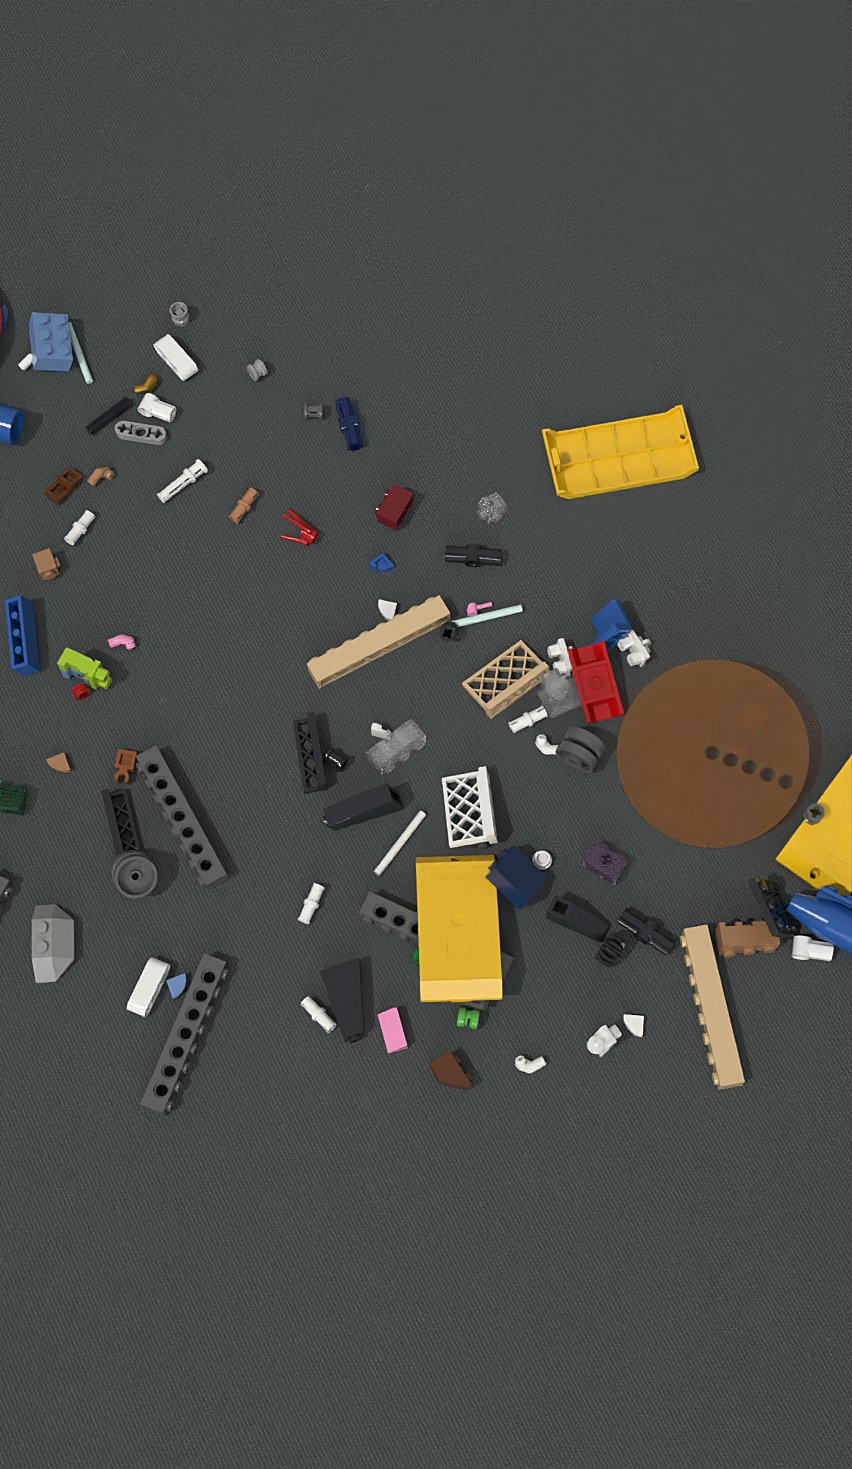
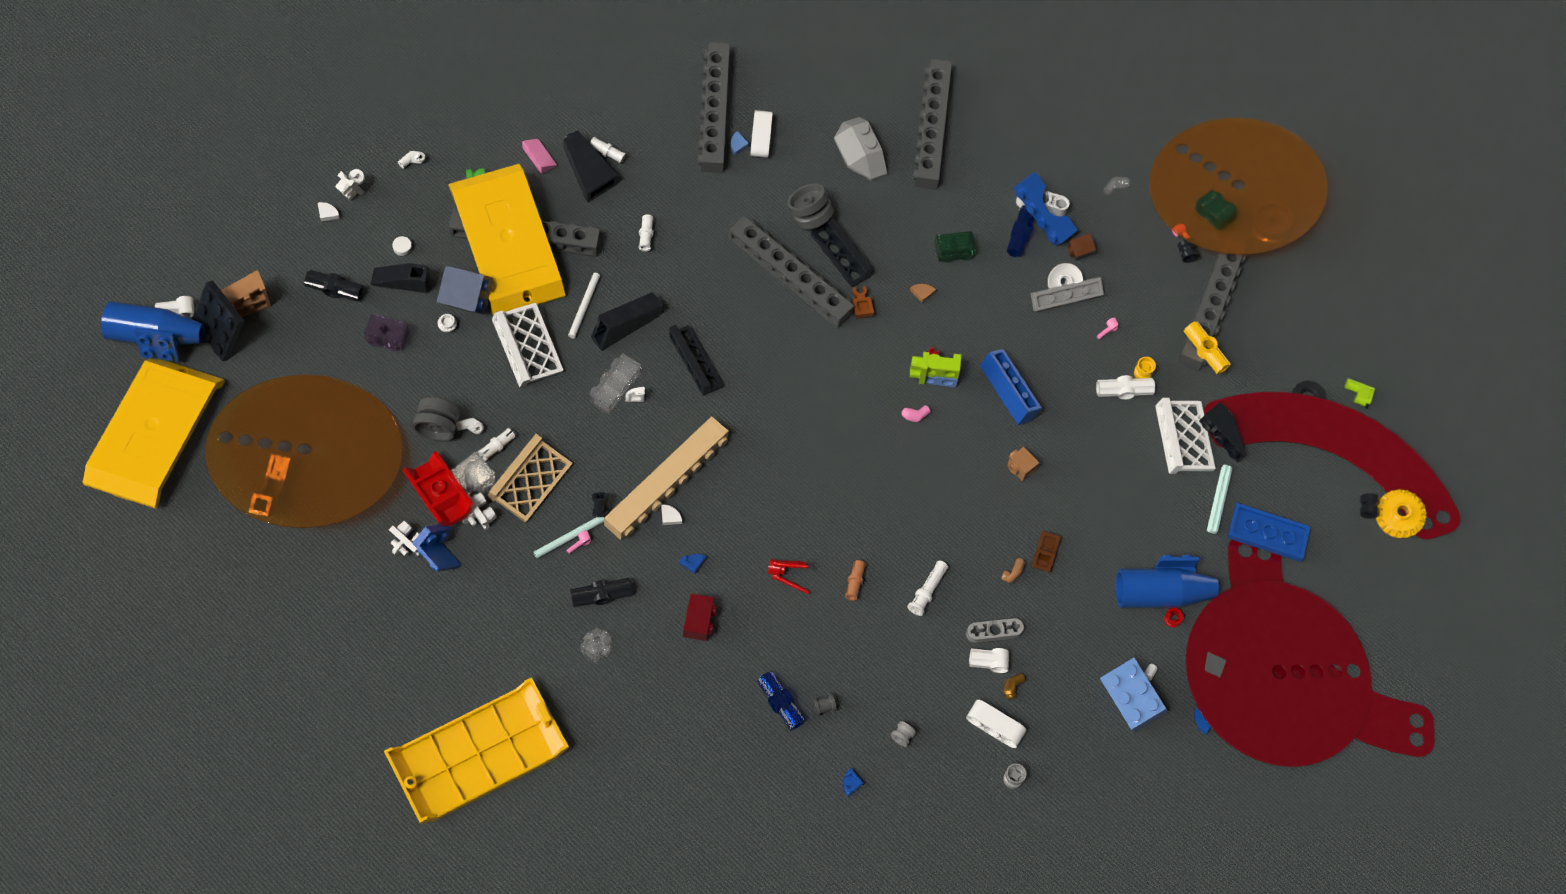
camera: 150 degrees right, 5 degrees down
white pin [64,510,95,545] -> none
light aqua bar [69,322,93,384] -> none
black axle [85,397,132,435] -> none
black bush [323,747,349,772] -> none
reddish brown slope [429,1051,473,1091] -> none
black gear [596,932,627,967] -> none
tan brick [680,925,745,1090] -> none
dark grey bush [803,803,825,825] -> none
none -> white tile [392,236,412,256]
none -> blue tile [843,768,864,797]

